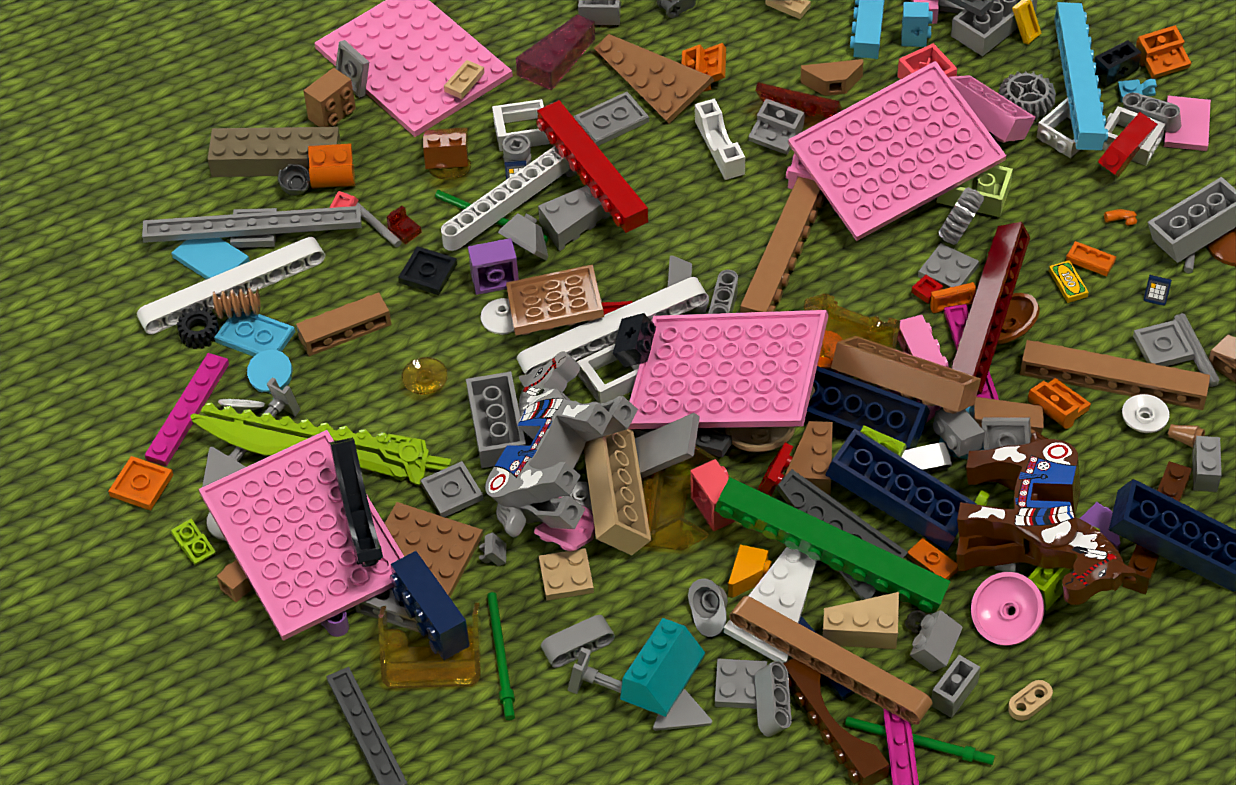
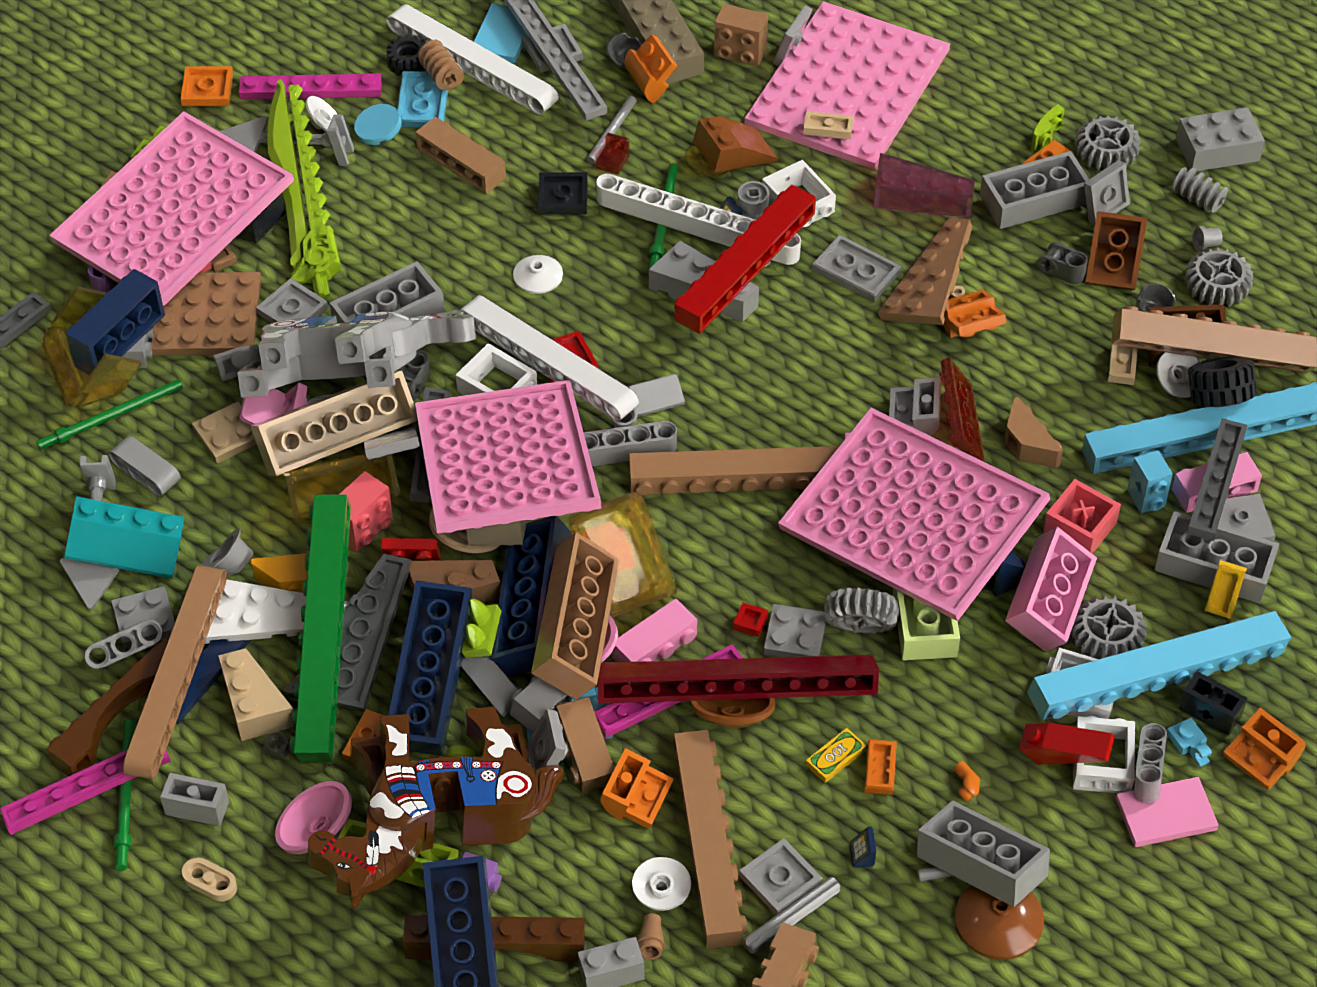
camera: 65 degrees right, 0 degrees up
black arch [329,437,383,567] -> none
coral tile [330,191,358,208] -> none
clear yellow dish [402,357,448,395] -> none
medium lavender brick [468,238,519,295] -> none
light grey slope [498,213,548,260] -> none
medium nougat plate [506,264,604,335] -> none
black brick [613,313,656,367] -> none
white arch [695,99,745,180] -> none
light grey brick [910,610,963,672] -> none
orange plate [930,282,976,313] -> none

